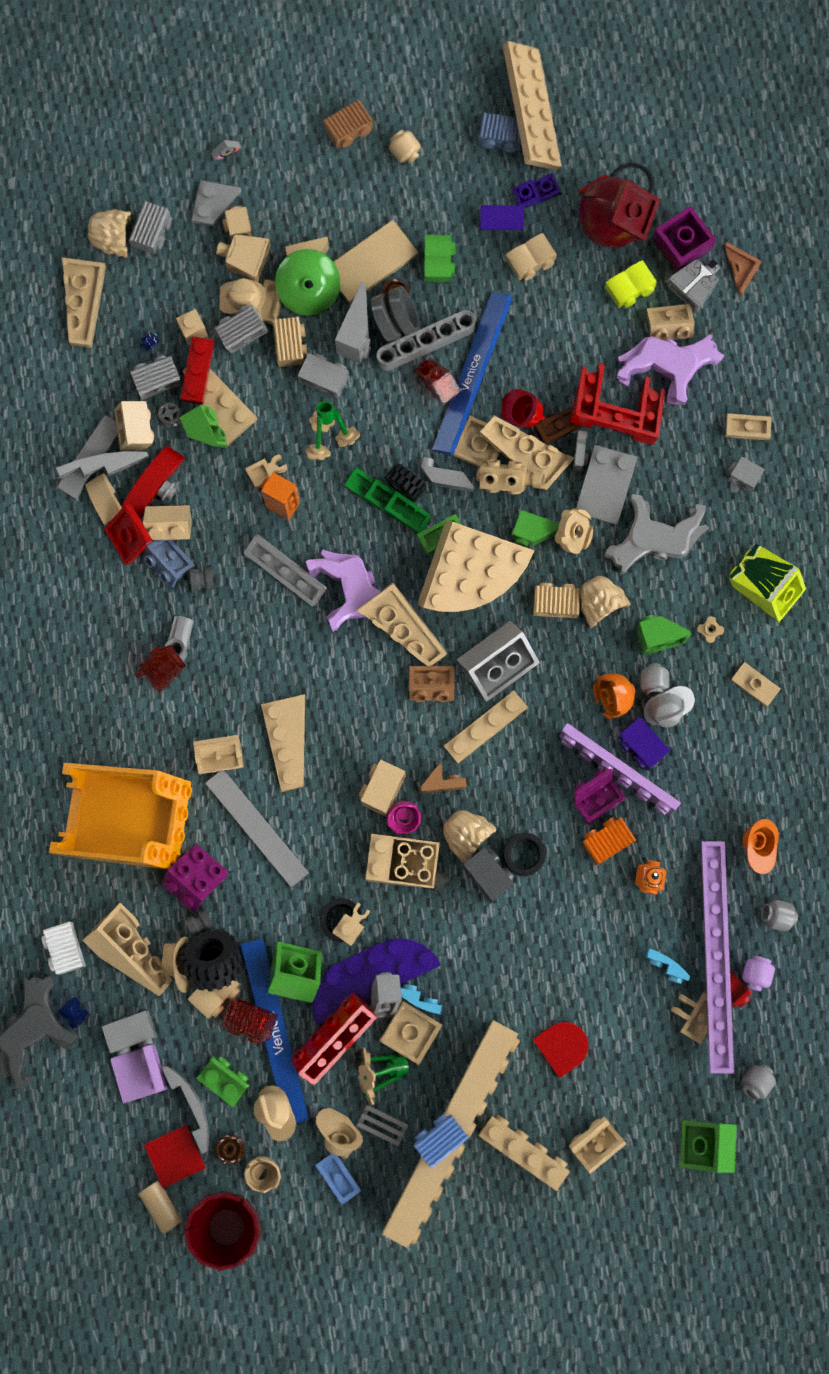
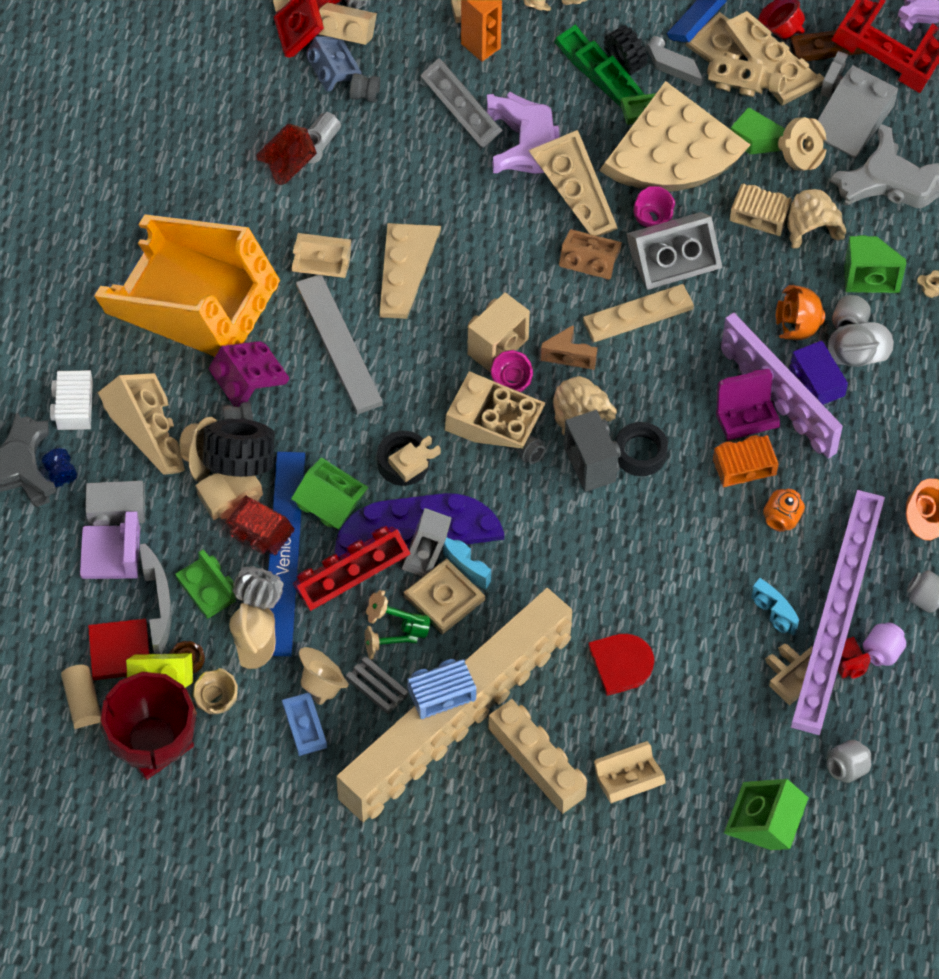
camera: 15 degrees right, 20 degrees down
none -> neon yellow brick [126,653,193,688]
none -> light grey gear [233,566,284,609]
none -> dark pink hair [634,186,675,228]

